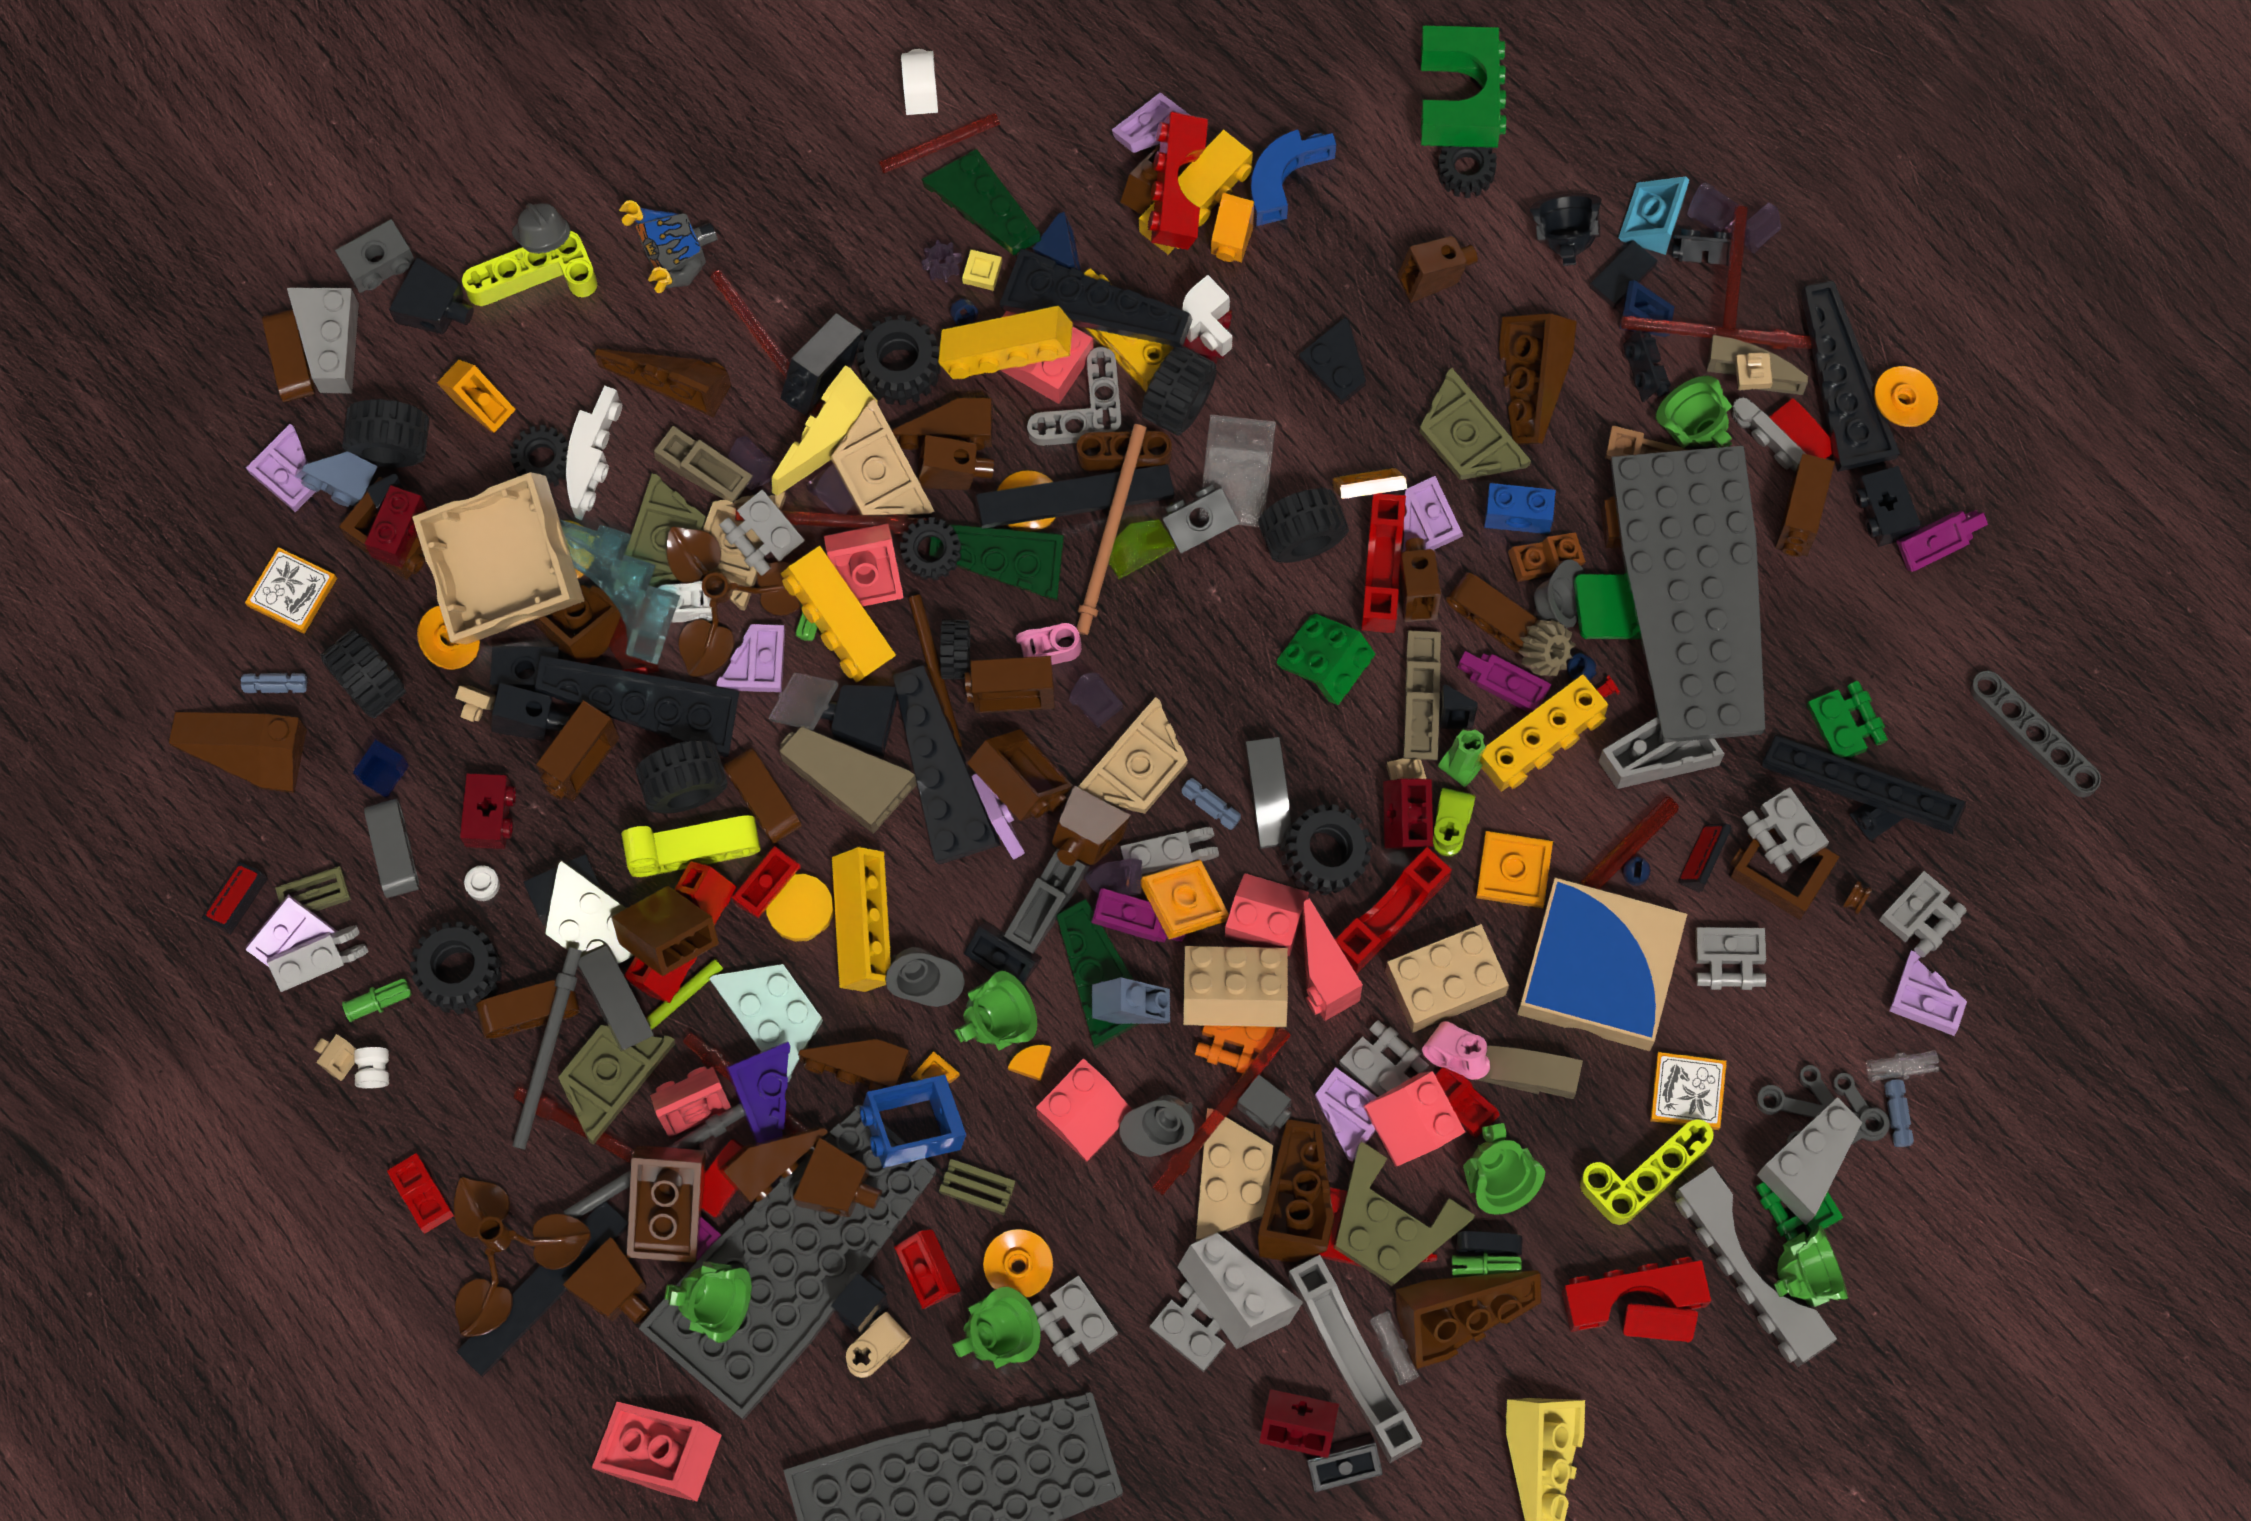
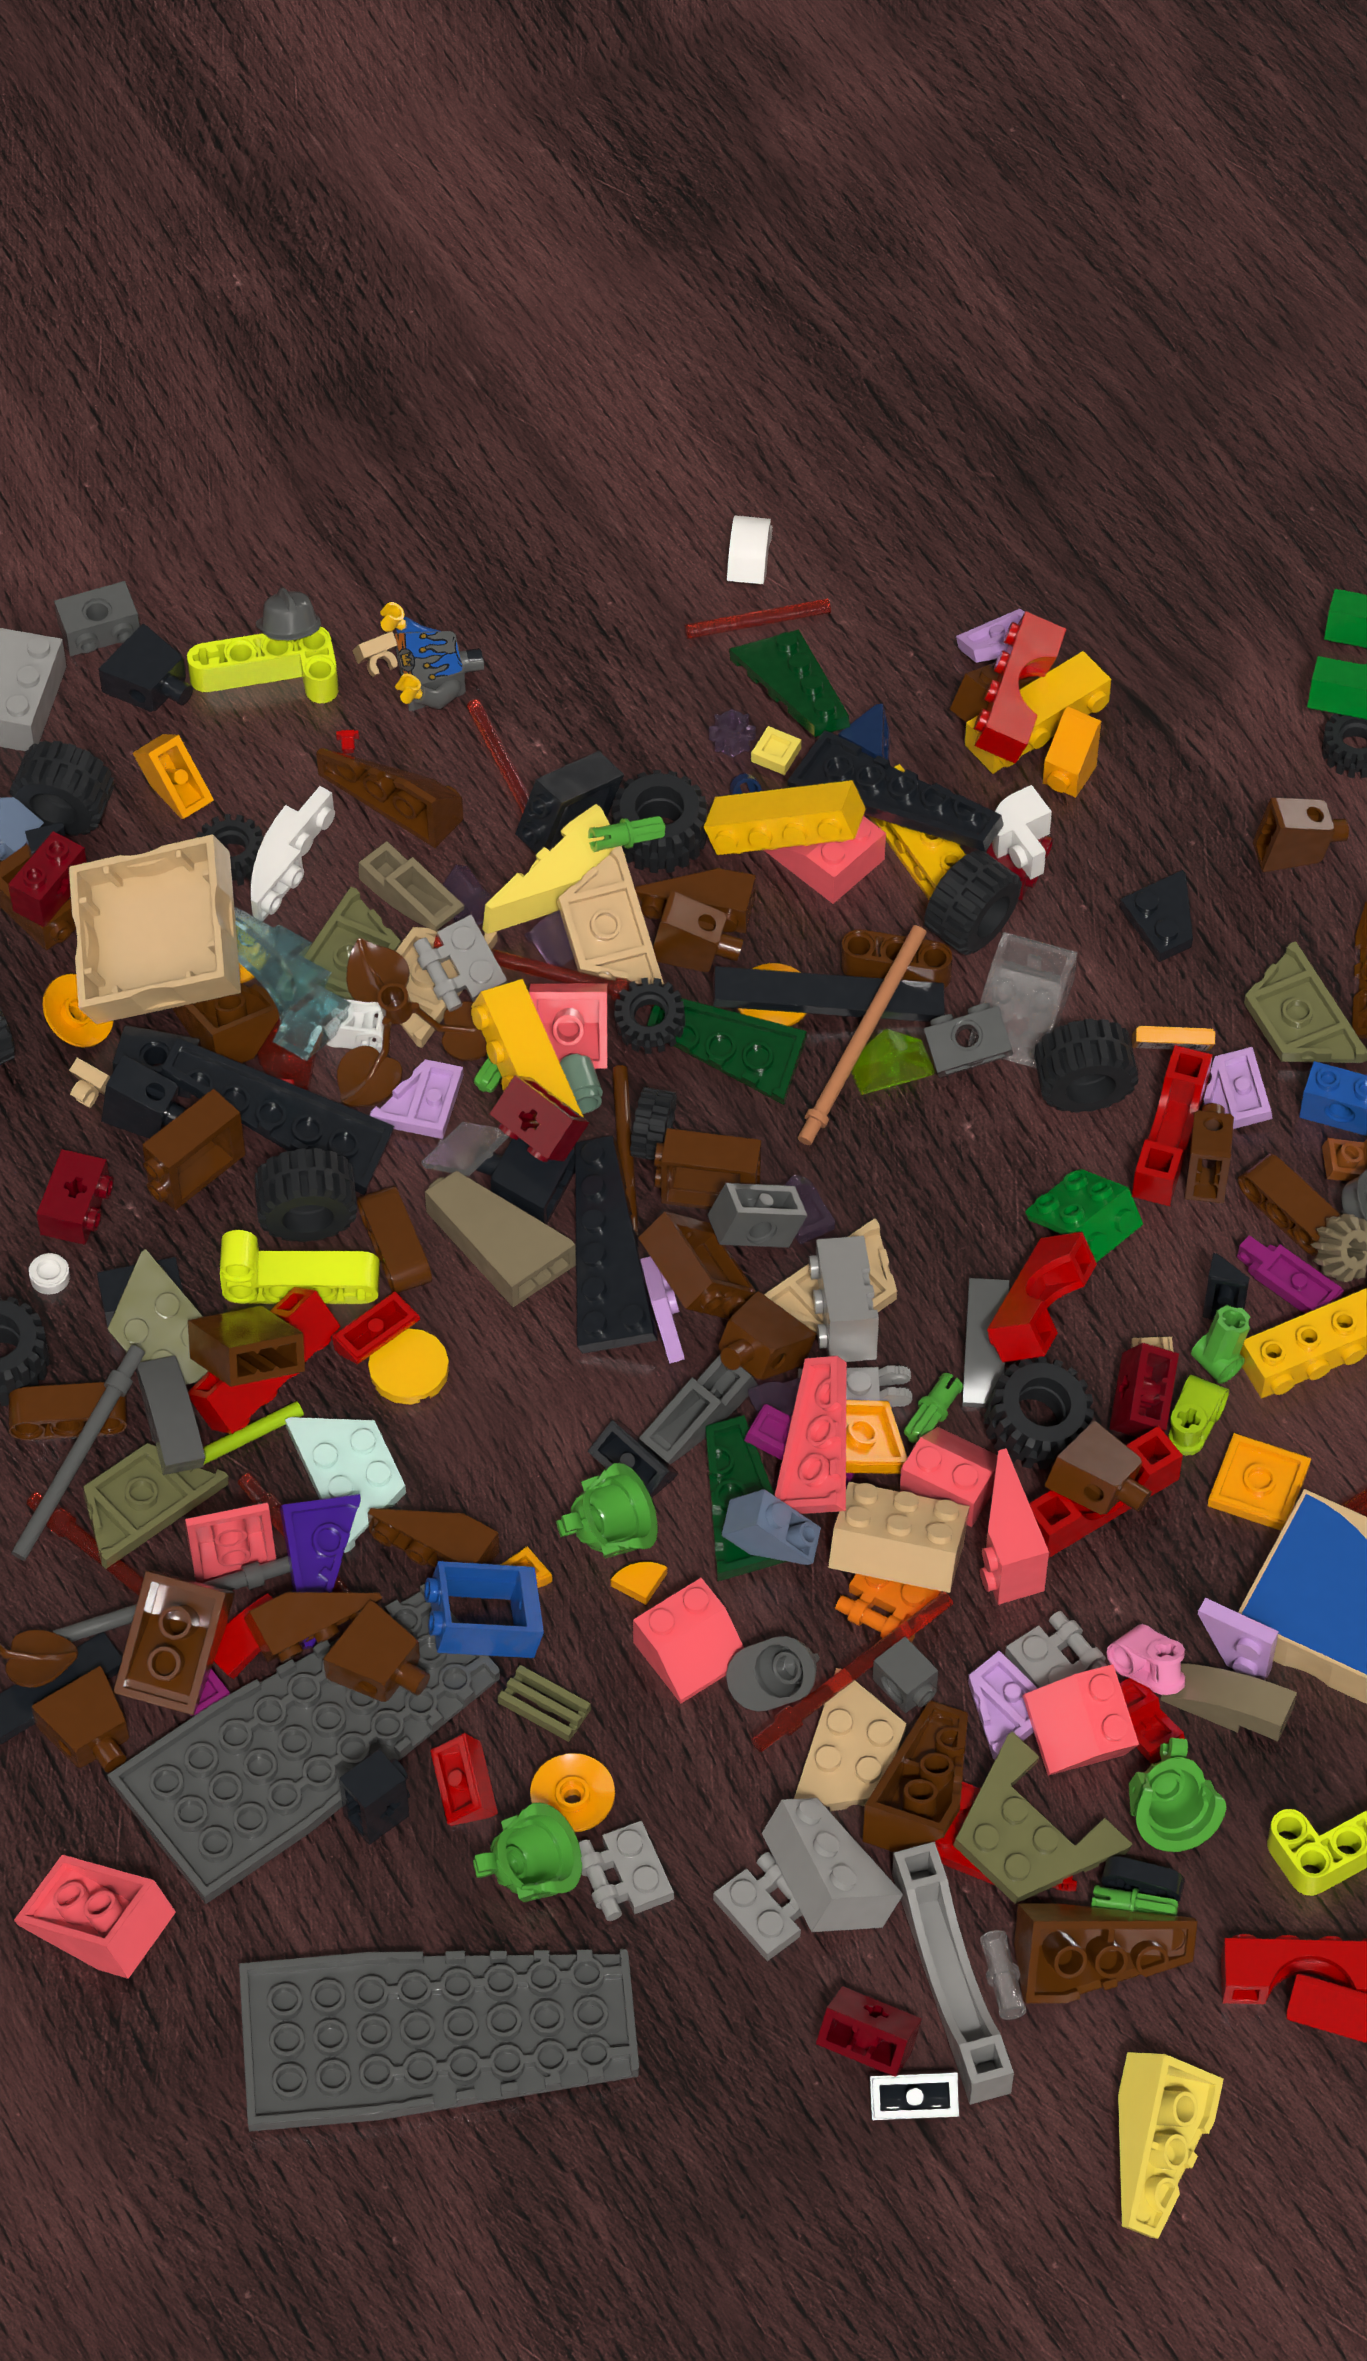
camera: 10 degrees right, 15 degrees down
bright green helmet [664,1261,752,1343] -> none
yellow brick [832,847,891,992] -> none
tan piece [846,1312,911,1378] -> none
dark grey piece [885,947,965,1007] -> none
bright pink piece [1016,623,1082,665] -> none
light grey beam [1027,347,1122,446] -> none
sand blue axle [1182,778,1241,830] -> none
blue arch [1251,130,1336,226] -> none
tan brick [1385,924,1509,1033] -> none
dark tan slope [1404,631,1441,761] -> none
none -> red piece [336,730,359,754]
none -> tan tile [352,632,397,677]
none -> dark red brick [490,1075,590,1162]
none -> sand green brick [560,1054,603,1114]
none -> bright green axle [588,816,665,852]
none -> dark grey brick [708,1183,807,1248]
none -> coral wing [775,1356,847,1514]
none -> light grey wedge [809,1236,879,1362]
none -> bright green axle [904,1373,963,1444]
none -> red arch [987,1232,1097,1362]
none -> reddish brown torso [1045,1421,1152,1515]
none -> lavender wing [1198,1598,1279,1681]

